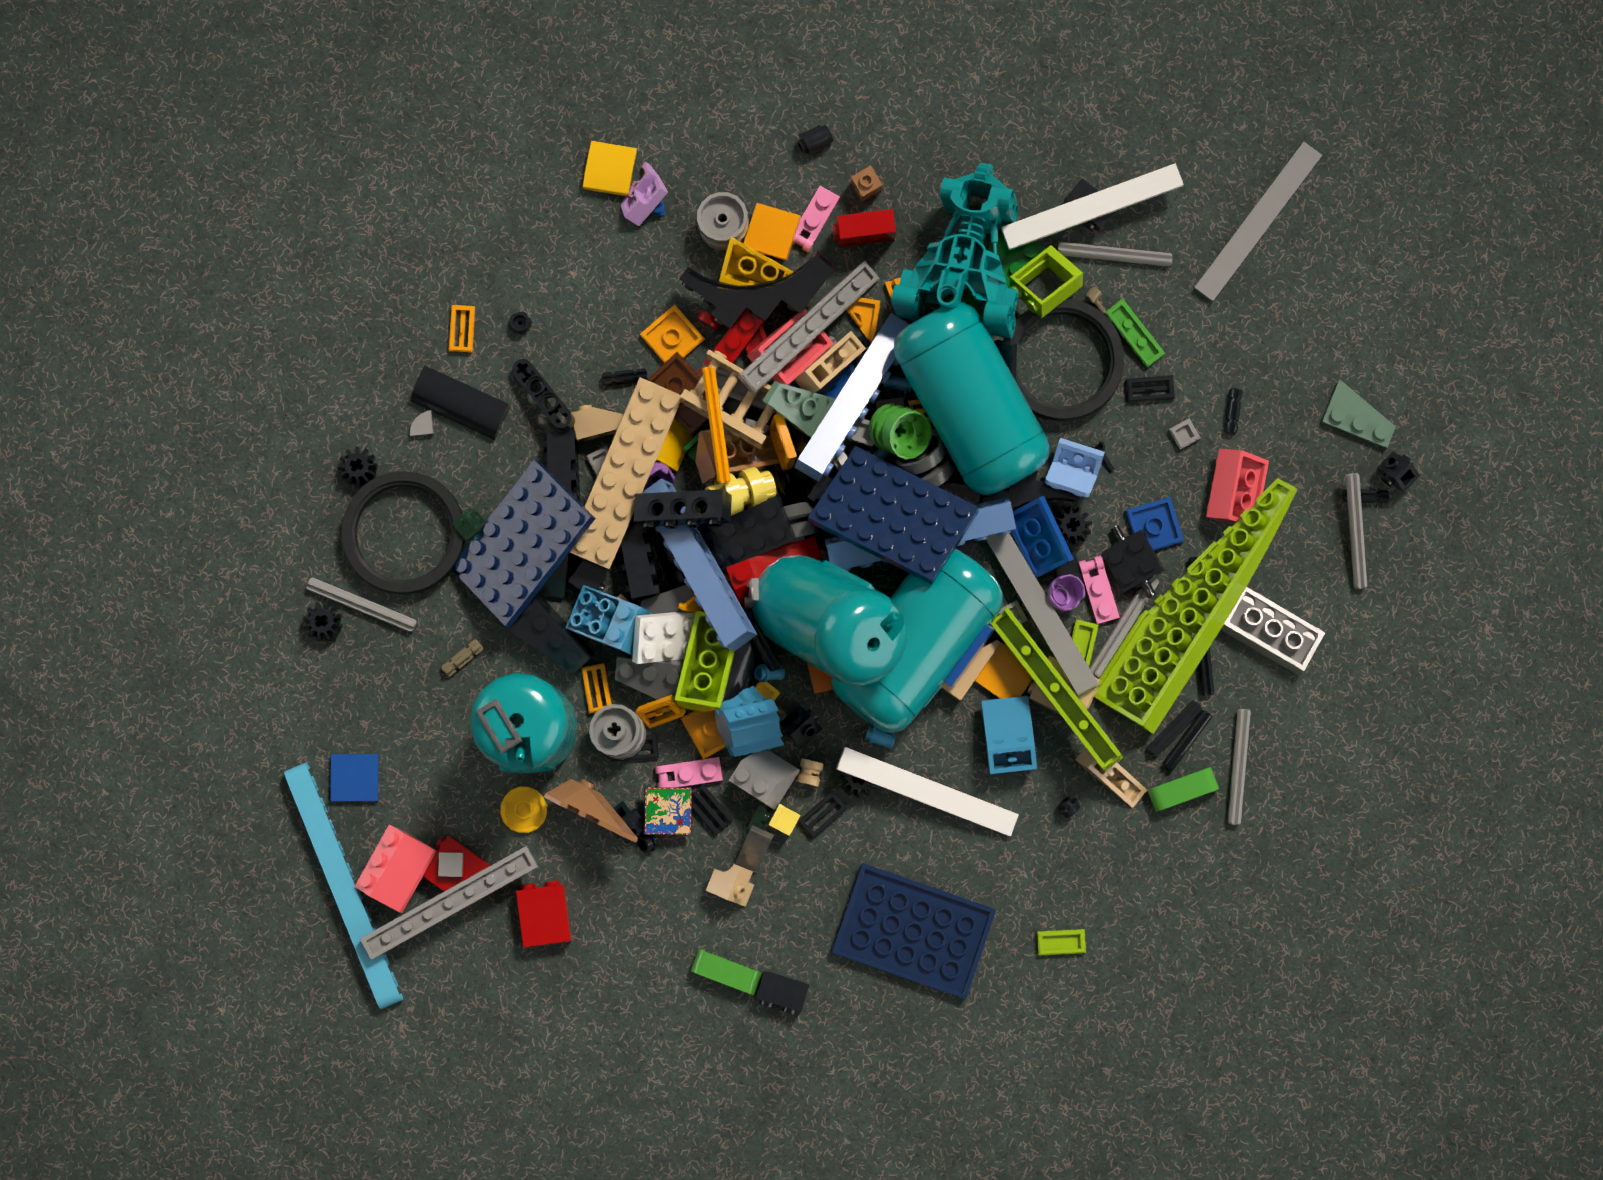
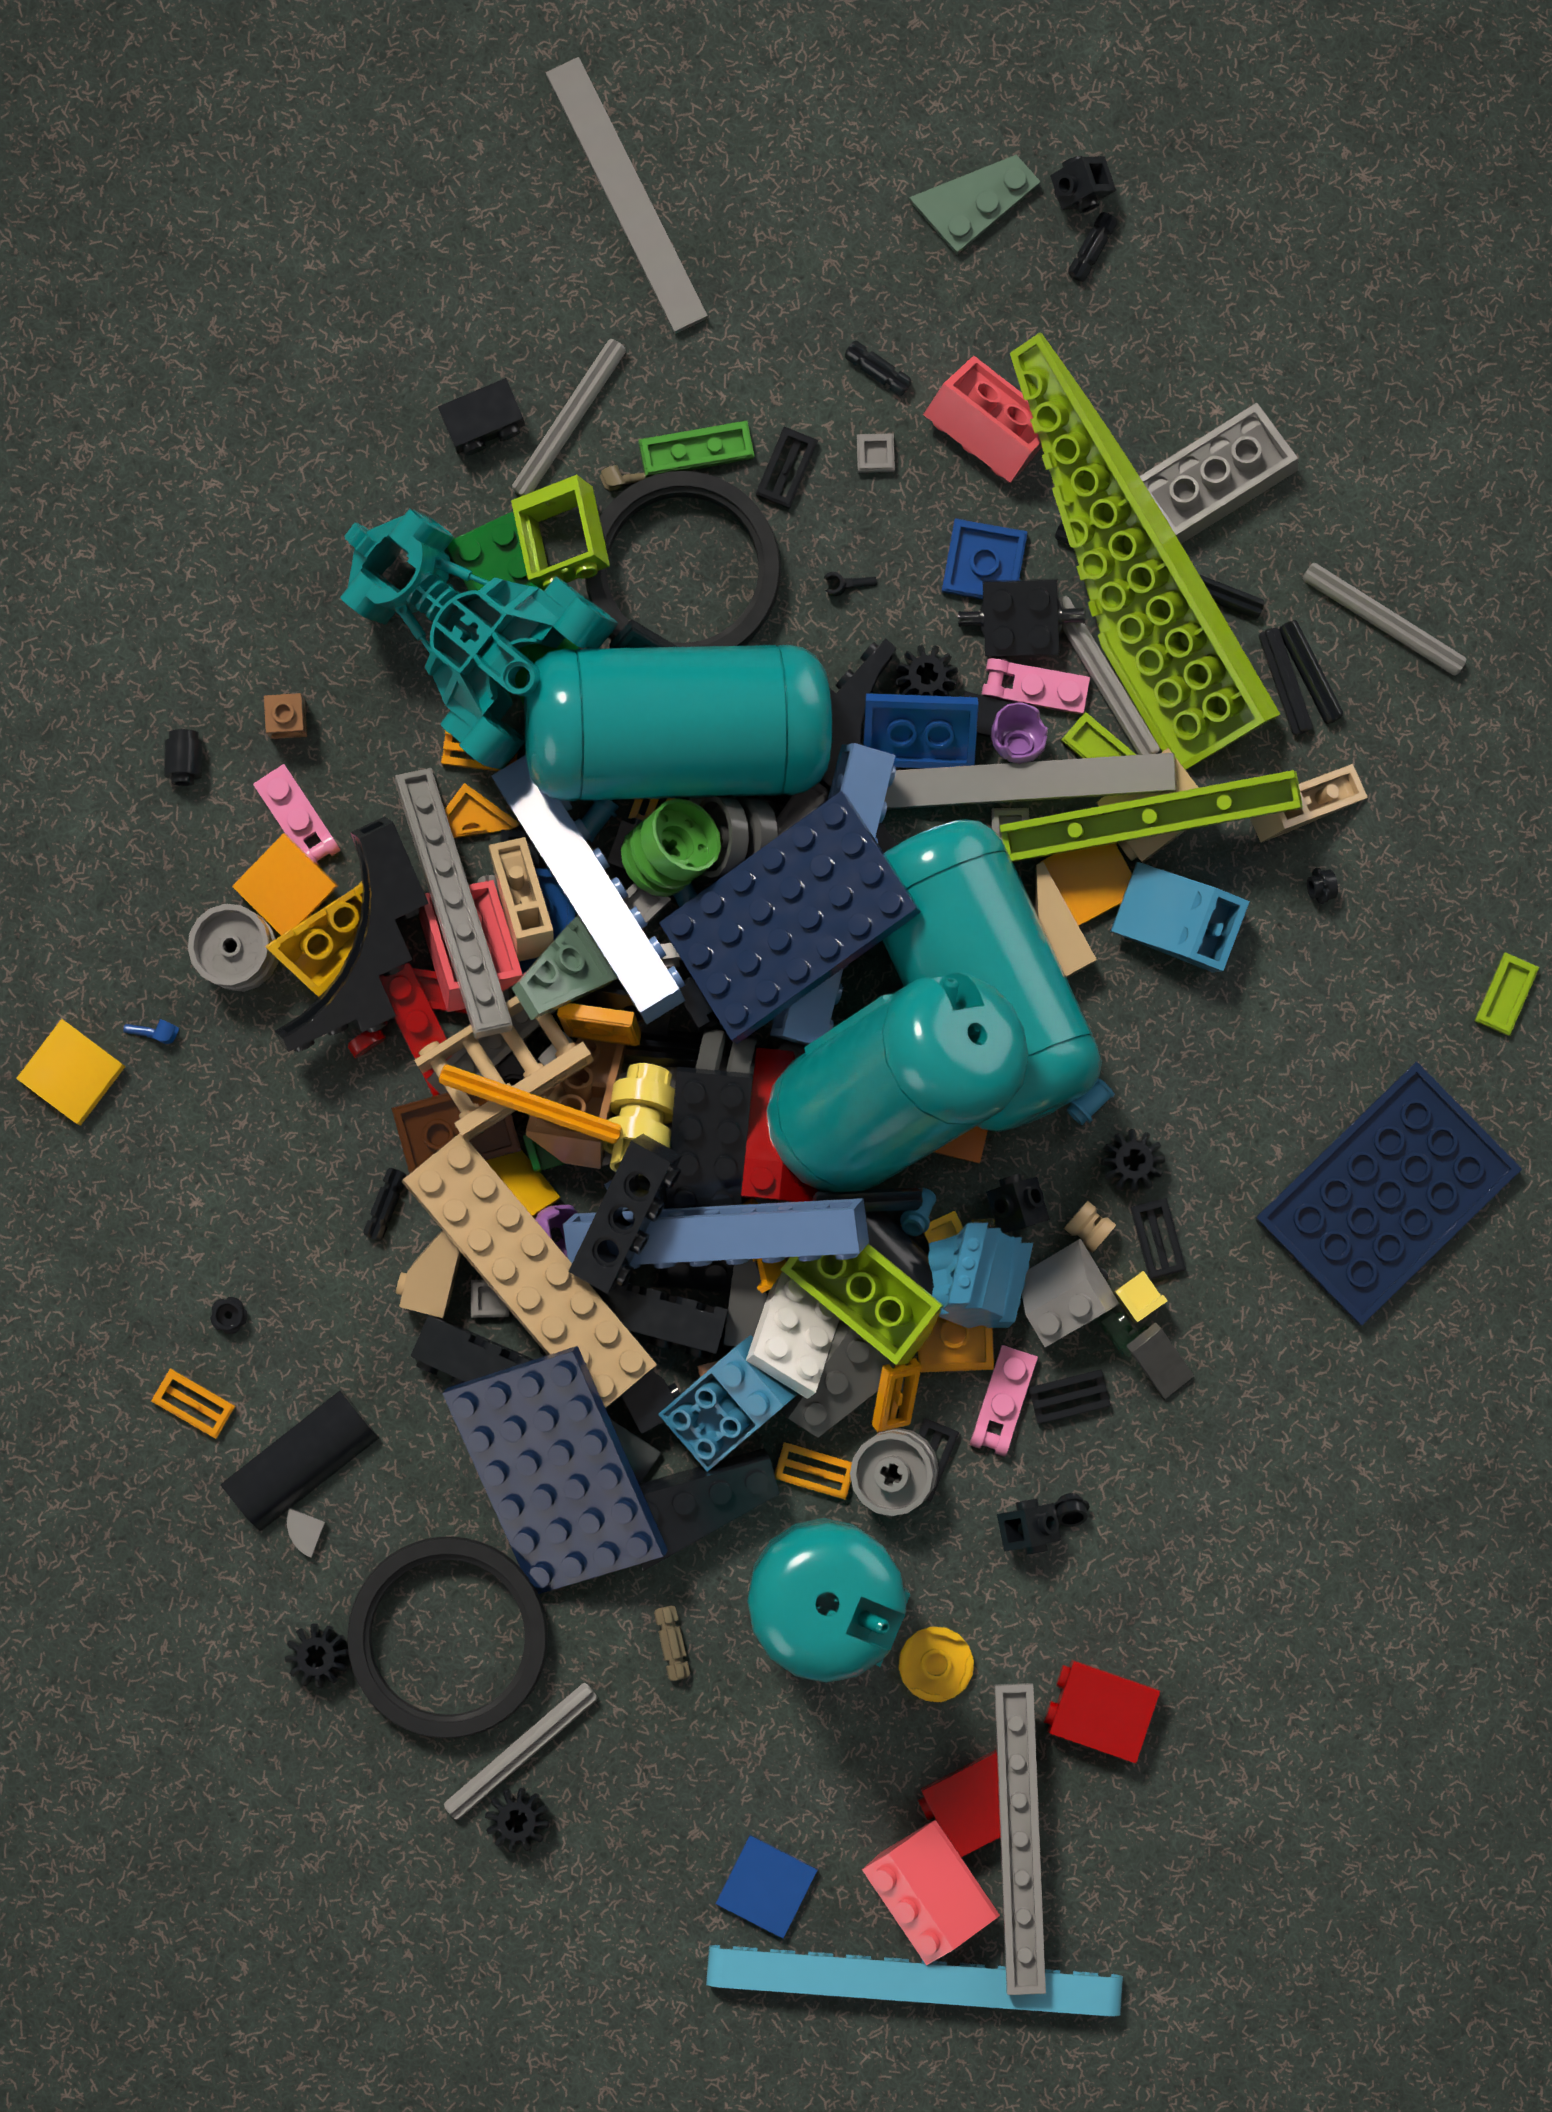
camera: 65 degrees left, 0 degrees up
light grey tile [438,852,464,877] -> none
clear green bracket [452,508,486,540] -> none
flat silver tile [475,699,523,754] -> none
black beam [512,359,575,432] -> none
medium nougat wedge [544,779,638,843] -> none
lavender slope [621,162,668,226] -> none
light orange tile [640,304,705,363] -> none
tile [643,787,692,835] -> none
bright green beam [690,949,763,995] -> none
tan brick [706,864,754,907] -> none
light grey tile [744,578,759,609] -> none
black brick [756,970,810,1015] -> none
red brick [833,209,896,247] -> none
white tile [836,747,1019,836] -> none
blue tile [945,625,995,687] -> none
white tile [1001,163,1184,250] -> none
light blue bracket [1045,438,1105,497] -> none
bright green beam [1147,767,1219,812] -> none
light grey axle [1346,473,1367,589] -> none

